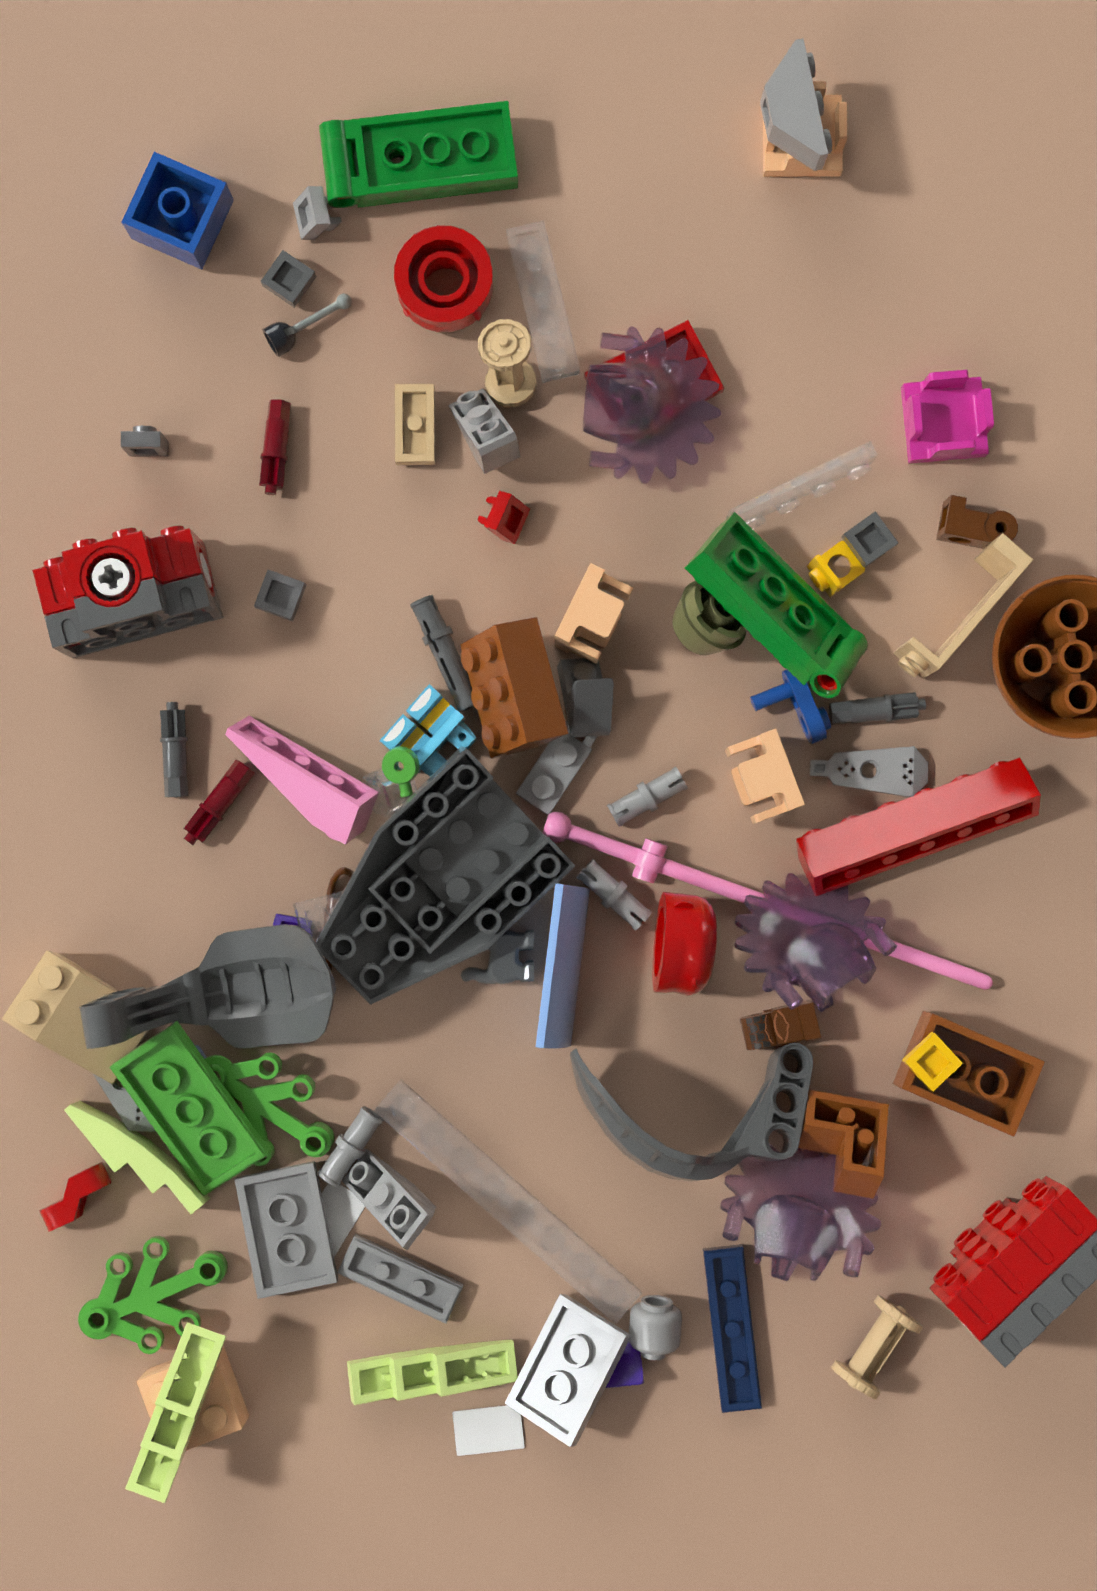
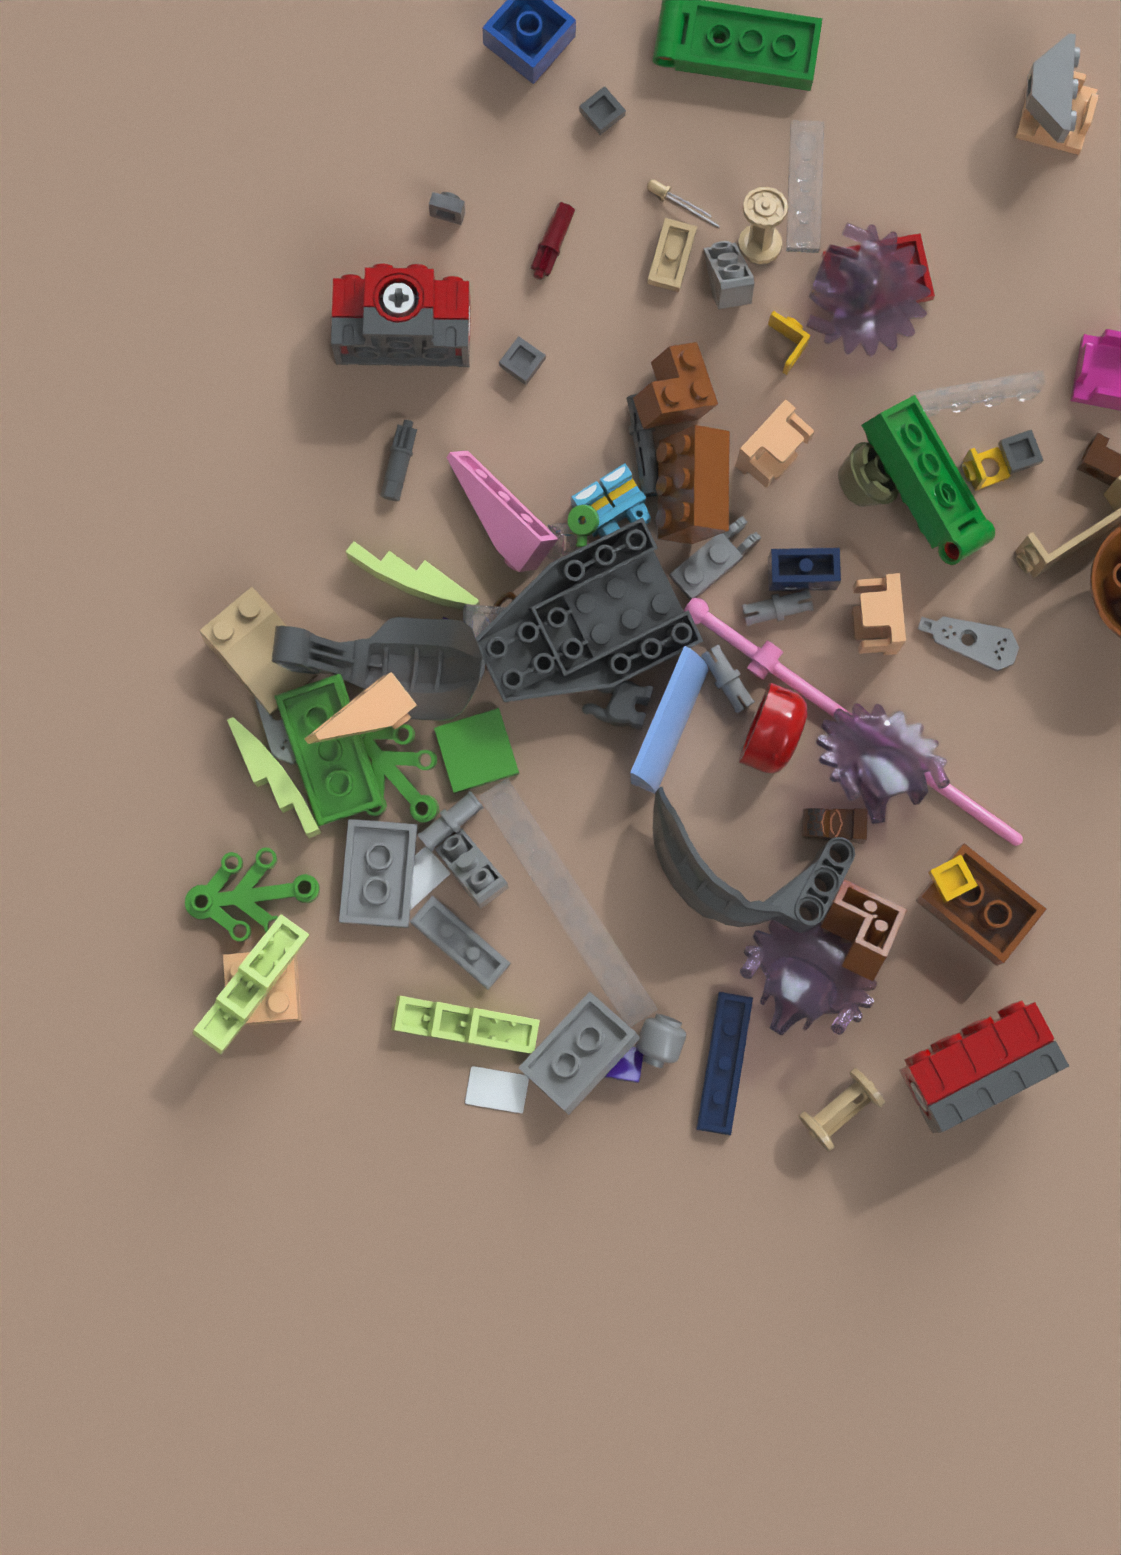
camera: 15 degrees right, 5 degrees down
red piece [39,1162,112,1232] -> none
dark red piece [183,759,255,845] -> none
hinge [262,293,352,357] -> none
light grey tile [293,186,342,240] -> none
red piece [394,225,493,332] -> none
red tile [477,490,531,544] -> none
dark grey slope [557,658,614,737] -> none
blue piece [750,670,831,744] -> none
brick [796,757,1041,896] -> none
dark grey piece [829,692,926,725] -> none
none -> light nougat slope [304,672,416,744]
none -> yellowish green slope [346,541,480,613]
none -> bright green tile [434,708,519,794]
none -> dark orange brick [633,342,718,429]
none -> piece [647,179,719,228]
none -> yellow bracket [768,311,811,375]
none -> dark blue brick [768,548,841,591]

